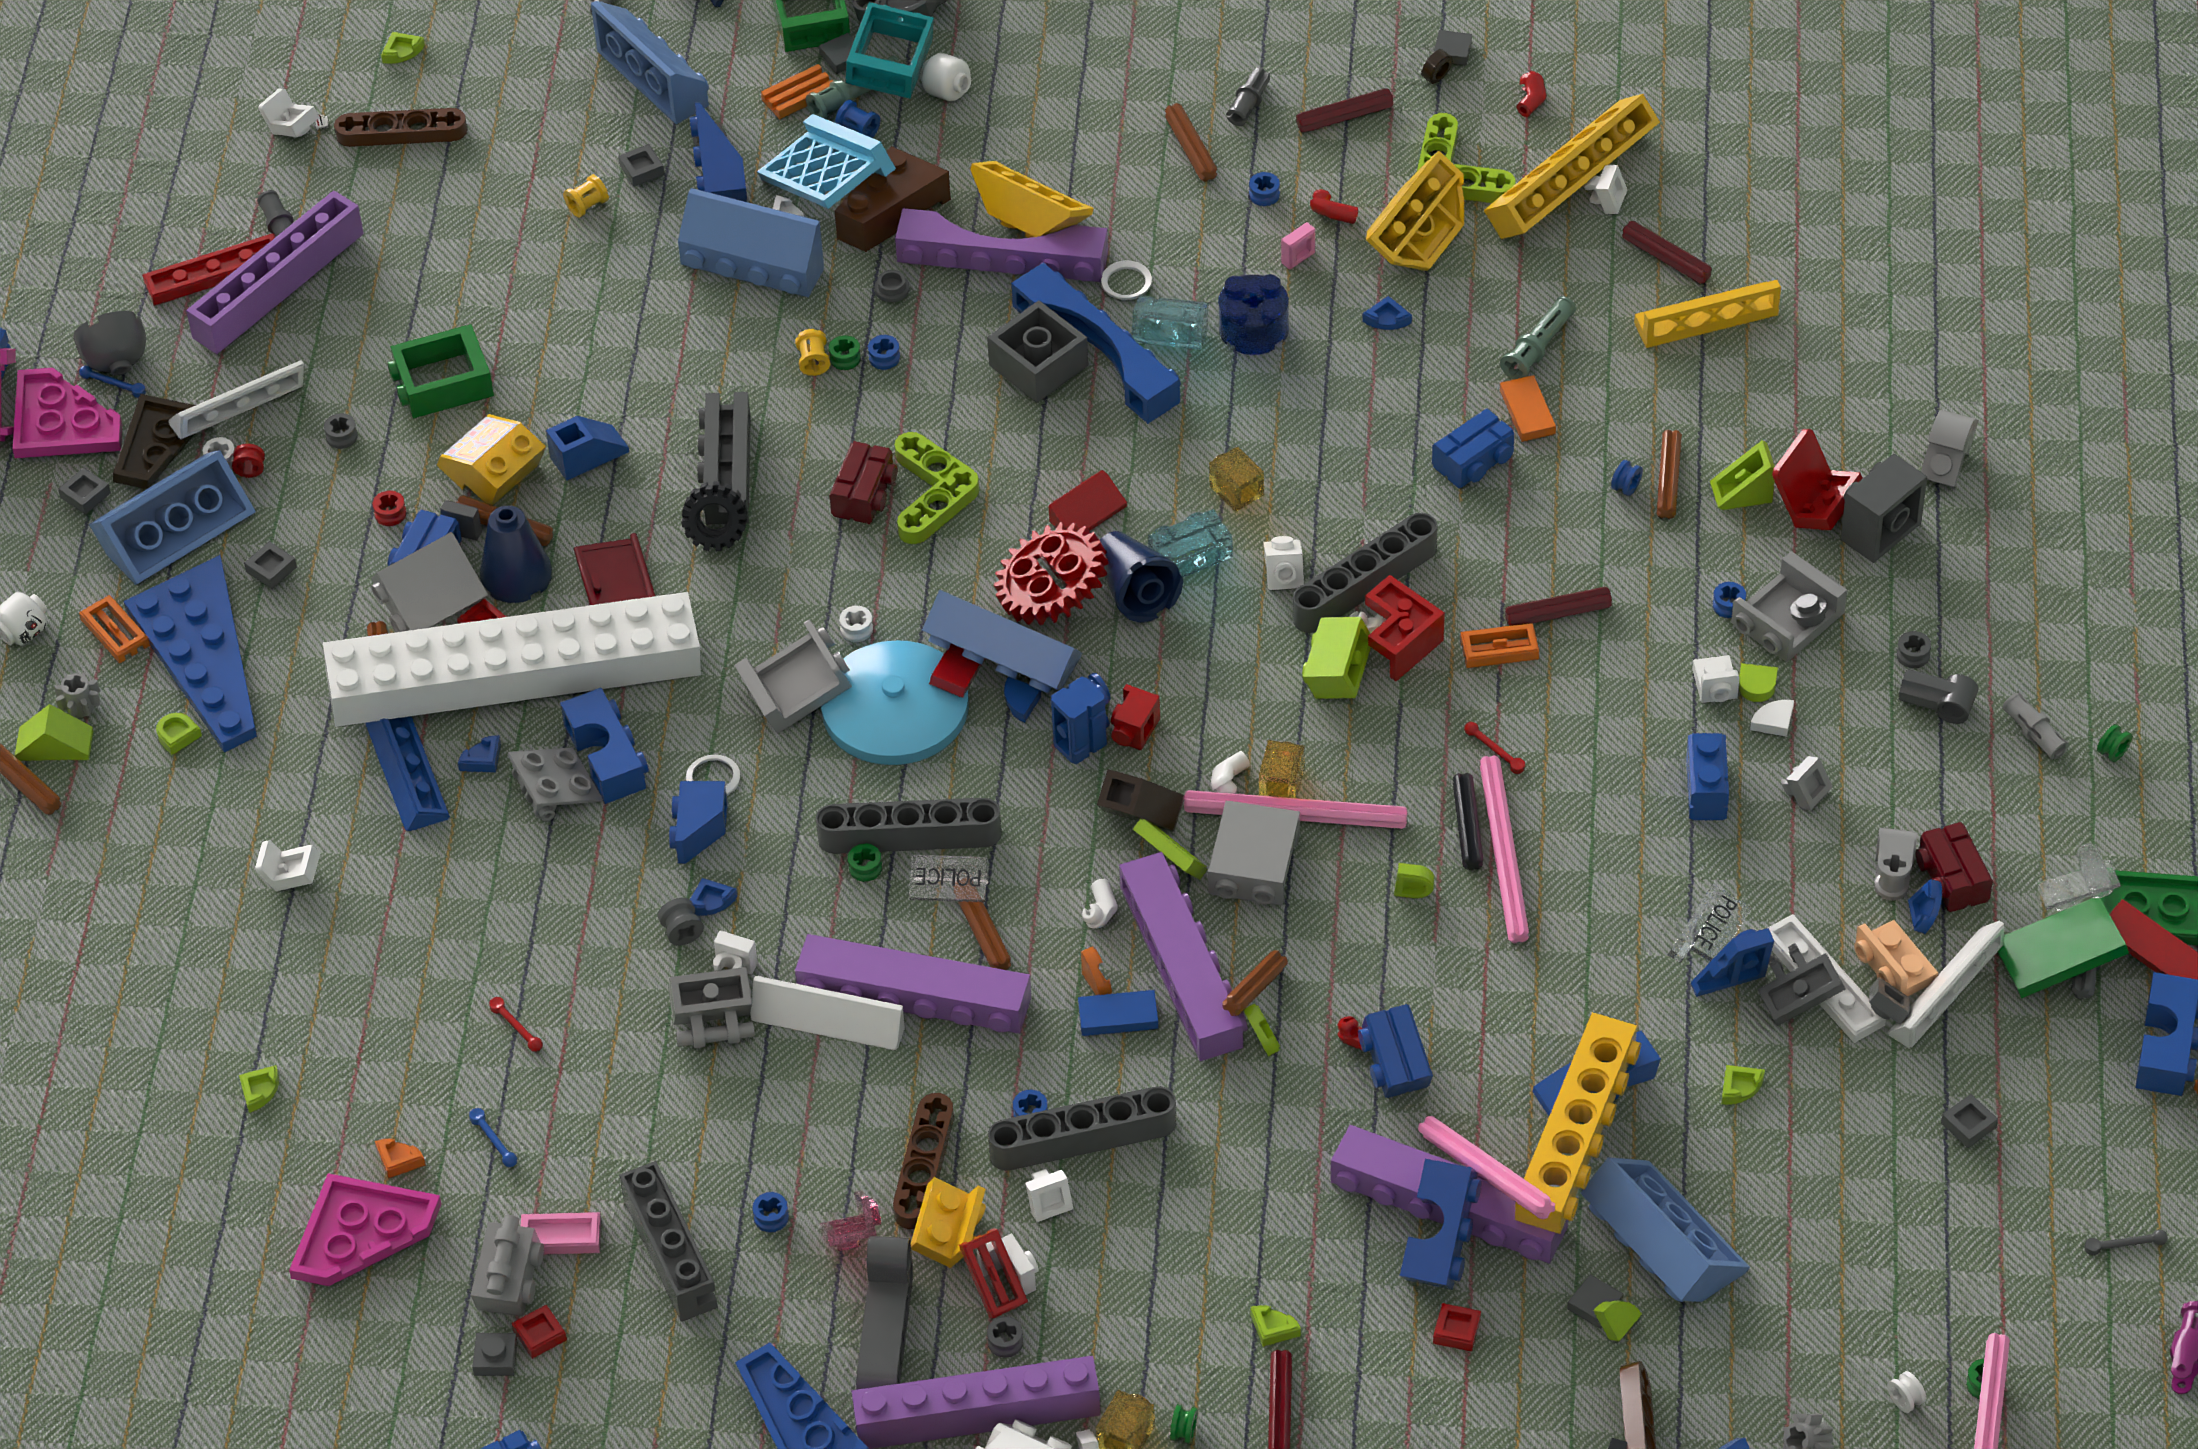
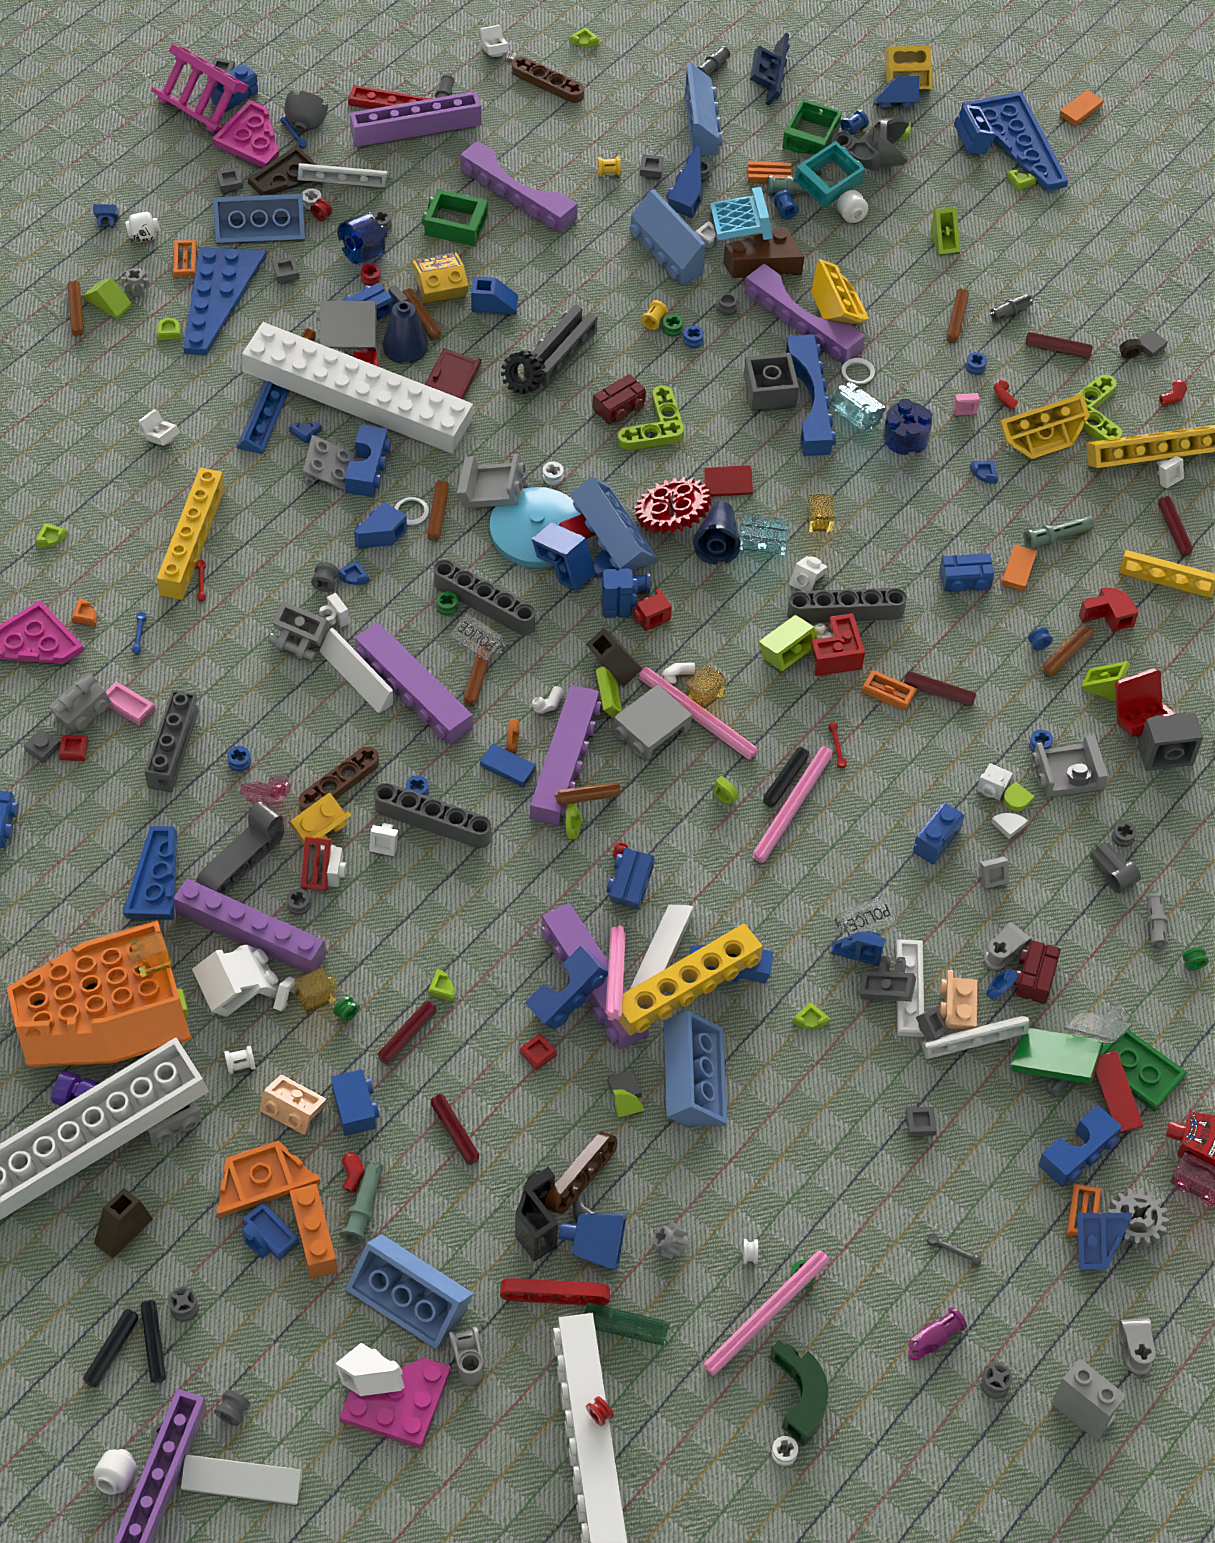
camera: 30 degrees right, 5 degrees up
none -> yellow brick [157,468,225,600]
none -> clear blue brick [337,211,387,264]
none -> dark orange axle [427,480,449,541]
none -> medium lavender arch [461,141,578,233]
none -> blue brick [532,523,596,591]
none -> white slope [630,905,693,989]
none -> lime slope [930,207,961,254]
none -> red brick [1079,587,1139,632]

